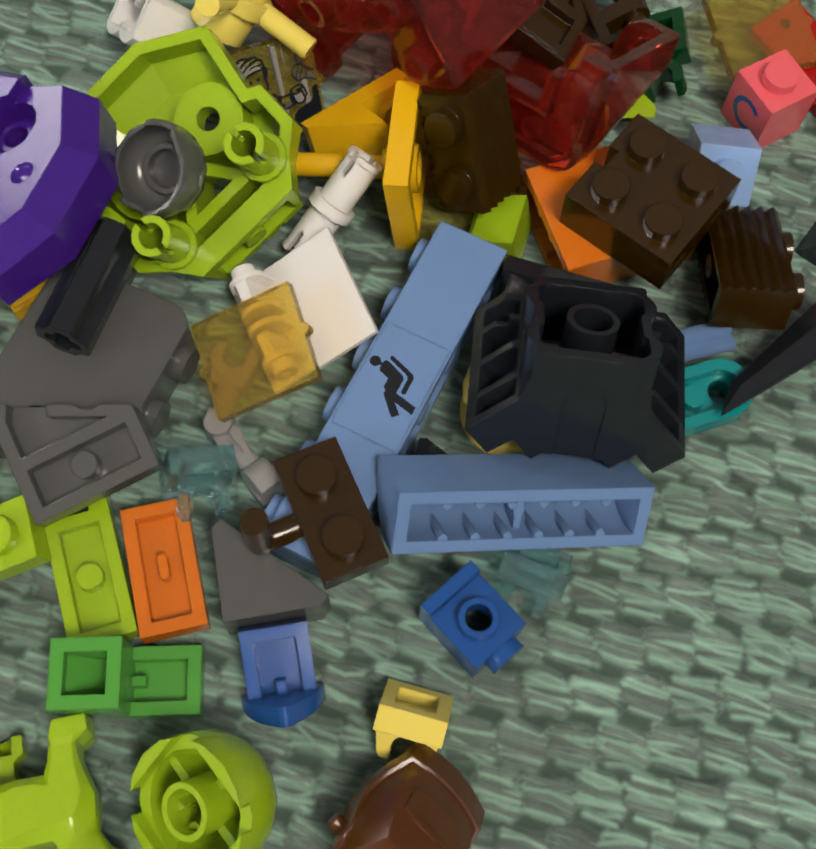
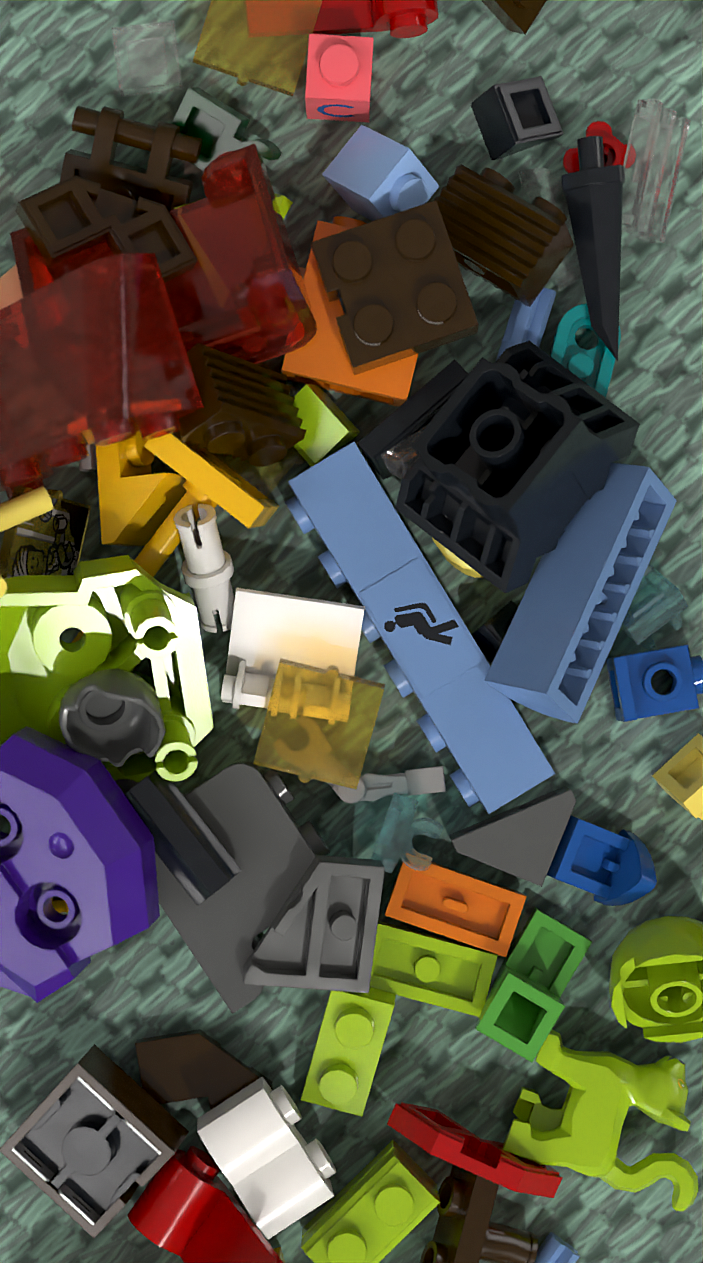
camera: 55 degrees left, 20 degrees up
dark brown plate [239,437,389,590] -> none

